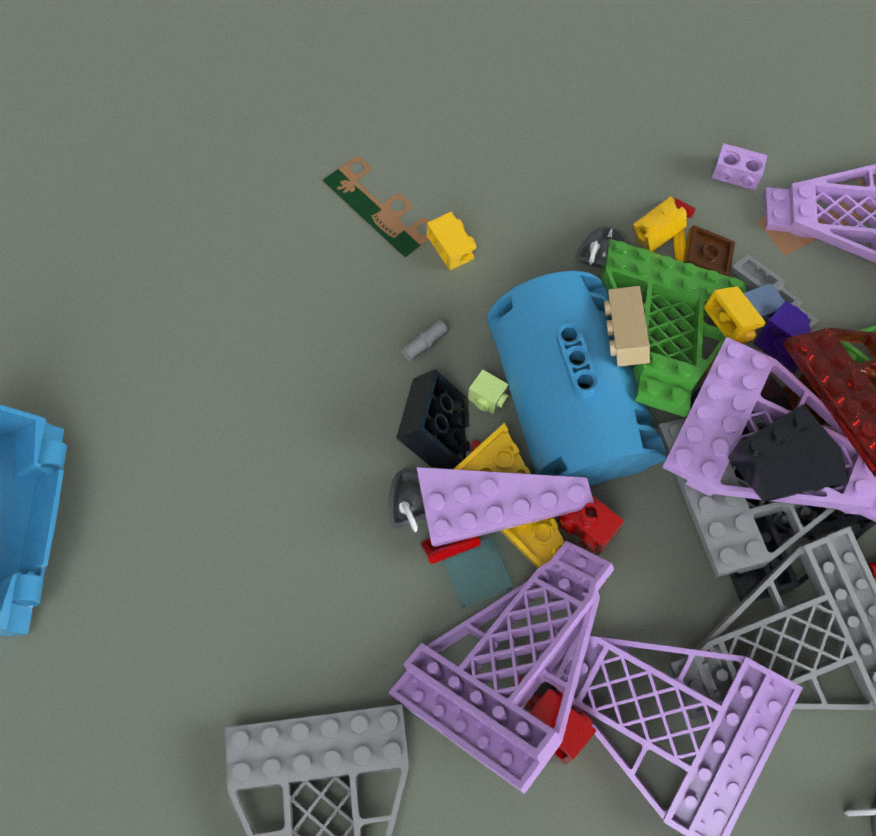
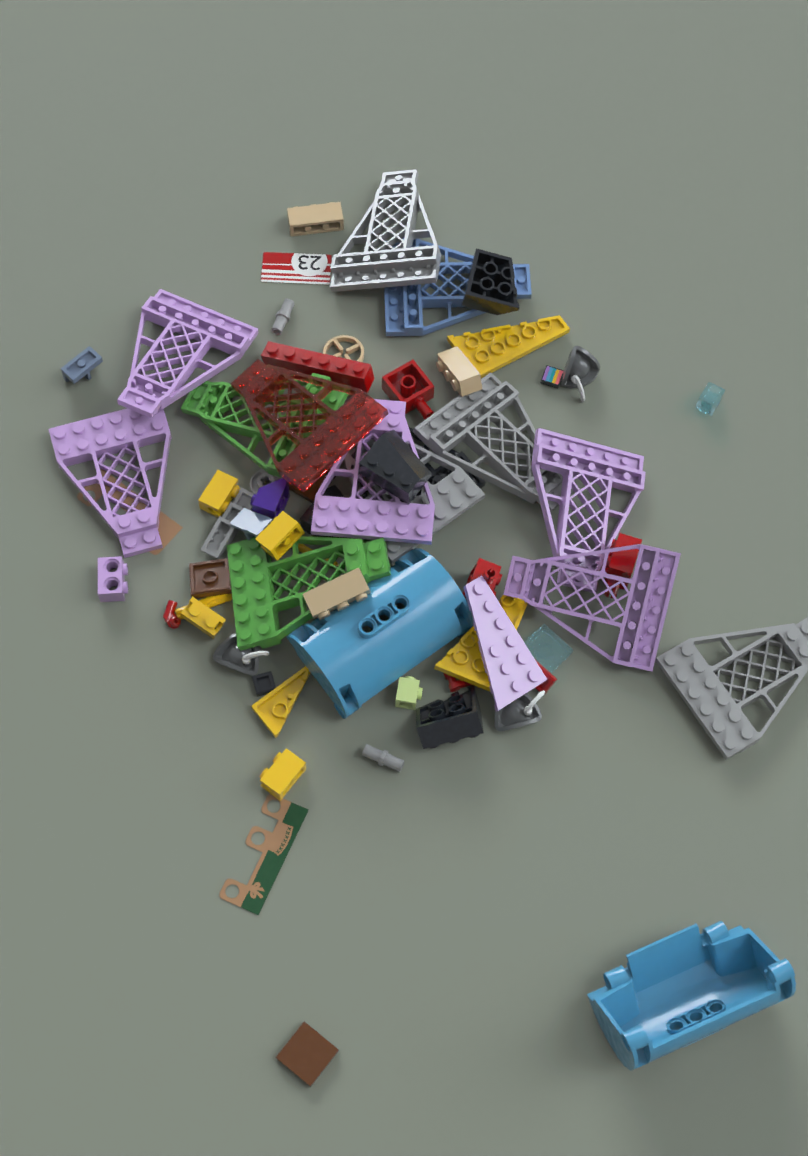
camera: 115 degrees left, 0 degrees up
none -> yellow brick [198,470,240,518]
none -> yellow wing [251,666,311,738]
none -> black tile [252,671,276,697]
none -> reddish brown tile [276,1021,339,1087]

